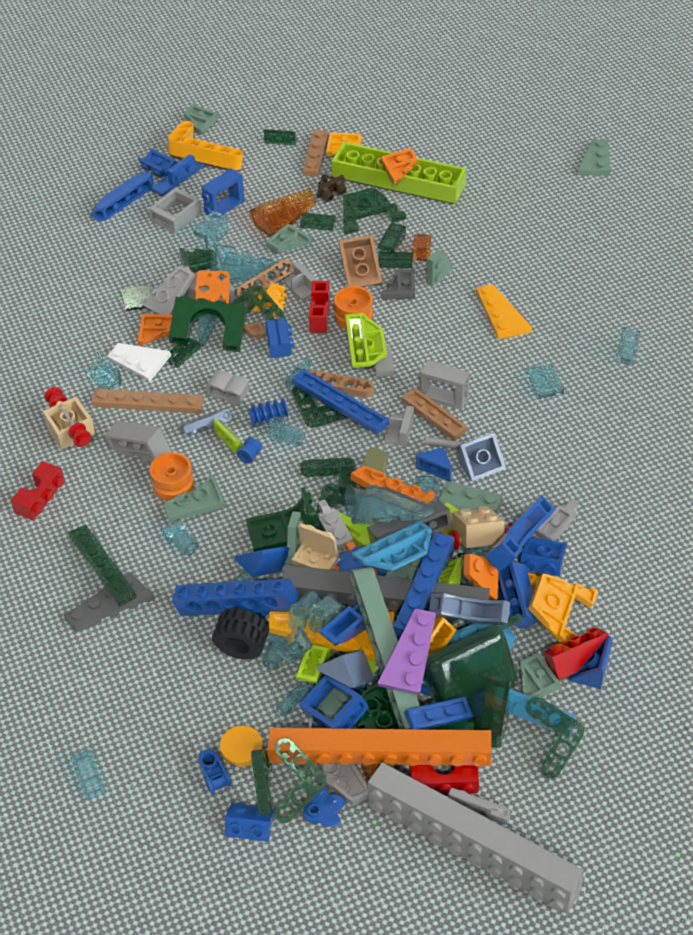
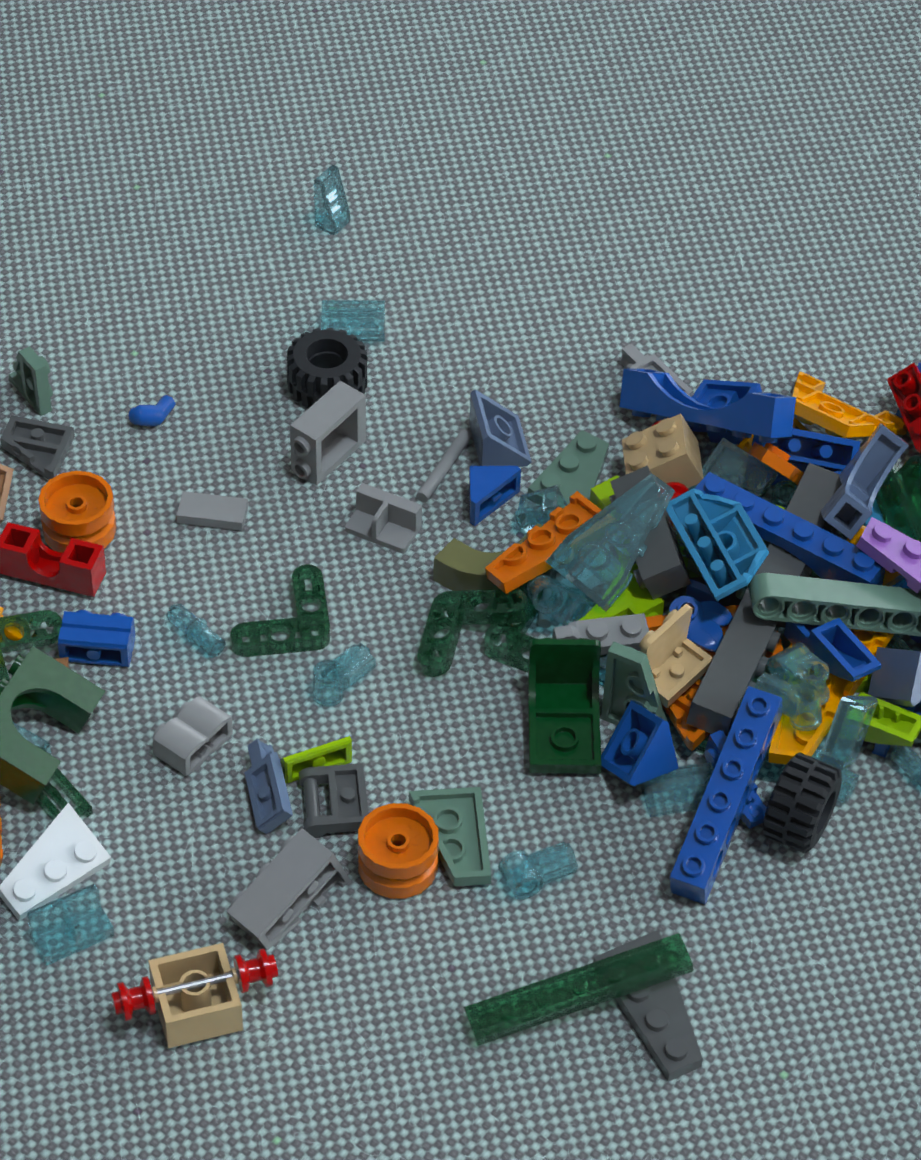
camera: 80 degrees left, 0 degrees up
red arch [11,461,65,521] -> none
medium nougat plate [92,389,204,414] -> none
blue wheel [236,437,262,464] -> none
blue piece [248,398,289,427] -> none
blue plate [292,369,389,435] -> none
medium nougat beam [309,370,374,398] -> none
lime wedge [345,313,387,368] -> none
medium nougat plate [402,388,468,441] -> none
light orange wing [476,284,532,339] -> none
none -> blue arm [128,395,176,427]
none -> black tyre [287,328,367,408]
none -> dark grey plate [299,763,369,838]

